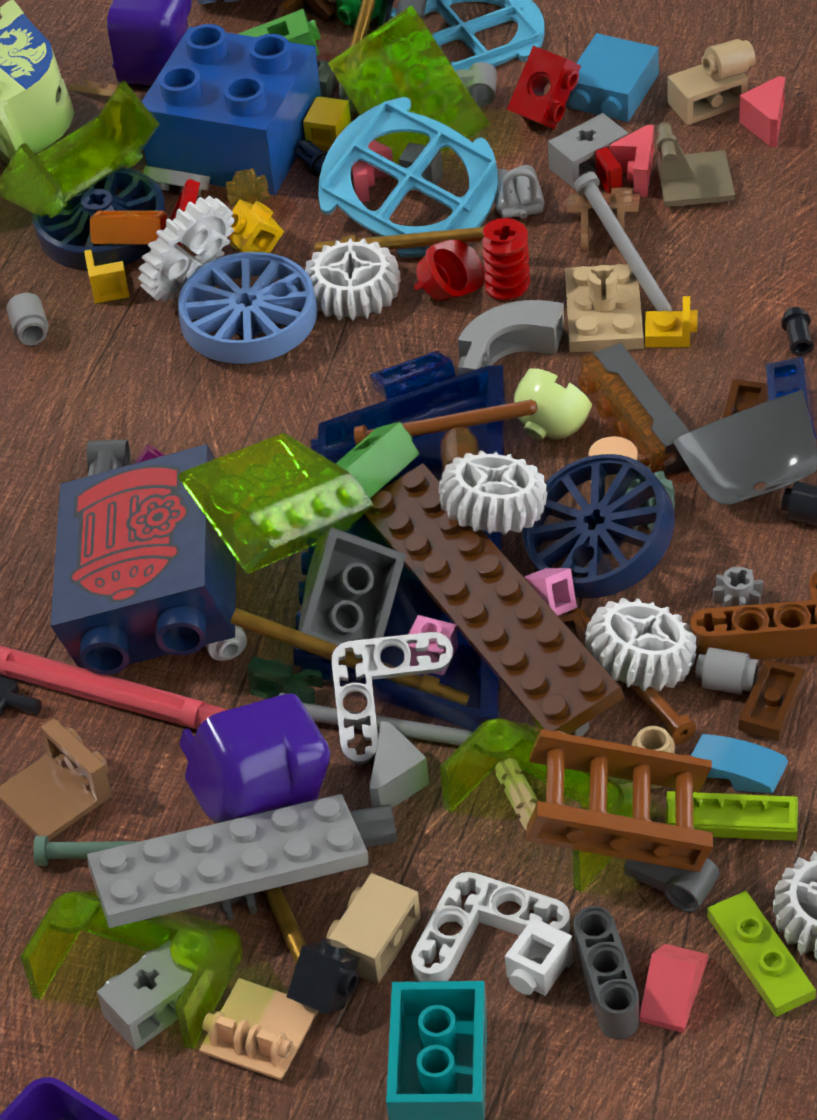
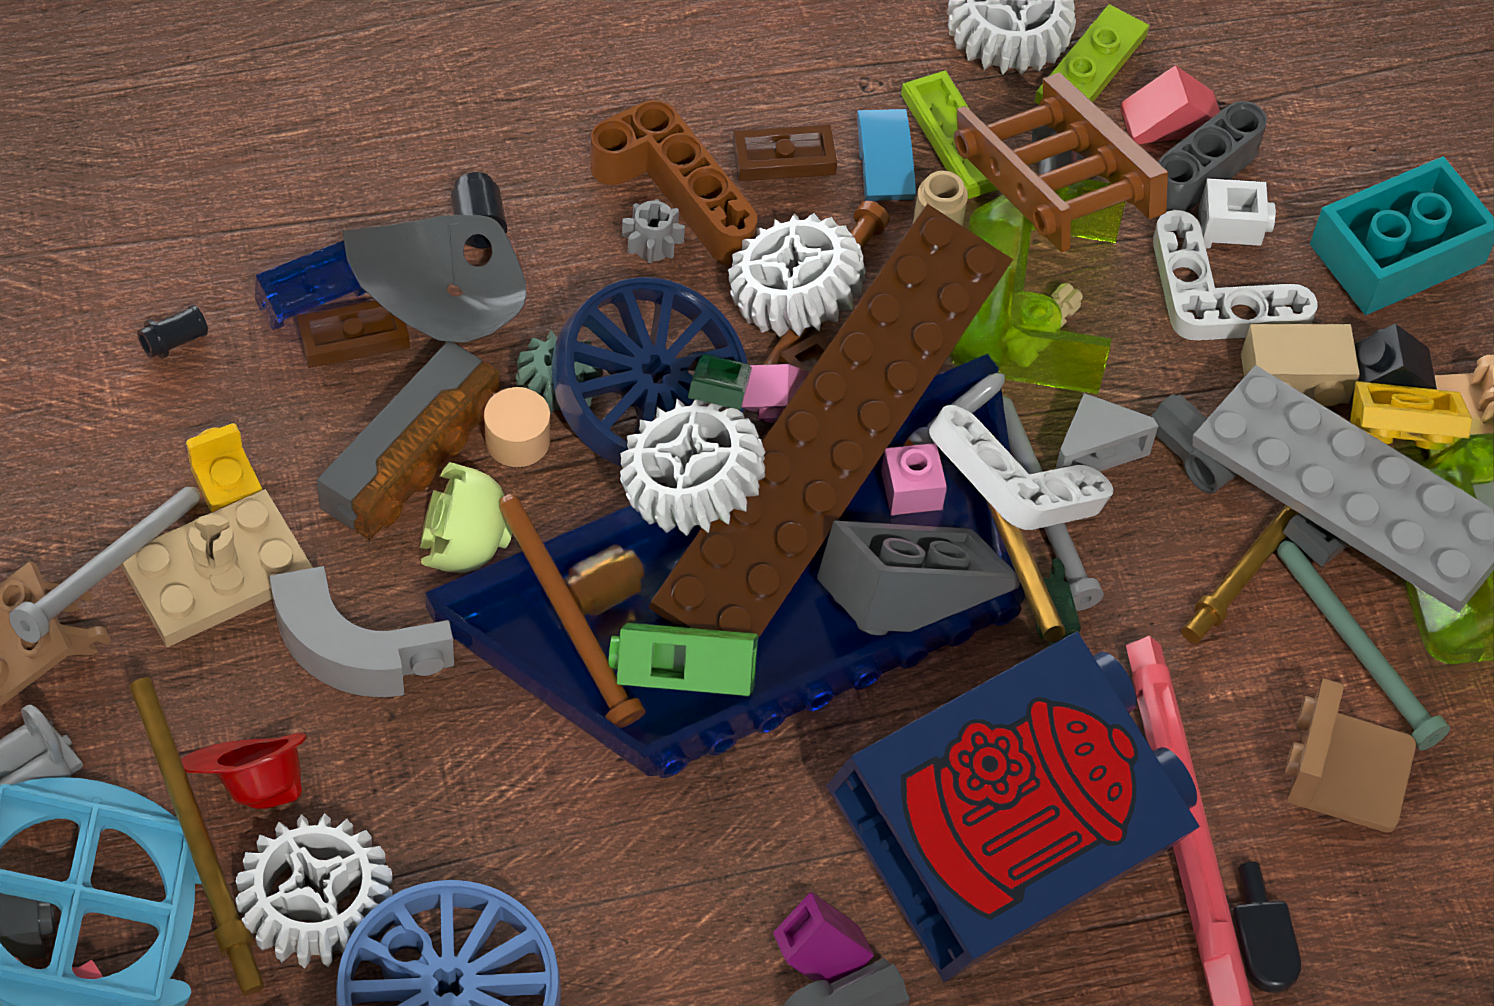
camera: 130 degrees left, 10 degrees up
clear neon green slope [177,433,373,574] -> none
dark purple piece [179,693,330,823] -> none
clear blue bracket [369,351,460,419] -> none
red piece [482,218,530,301] -> none
light grey brick [695,647,759,695] -> none
none -> dark green tile [688,354,752,410]
none -> light grey piece [903,373,1005,447]
none -> yellow plate [1350,381,1472,450]

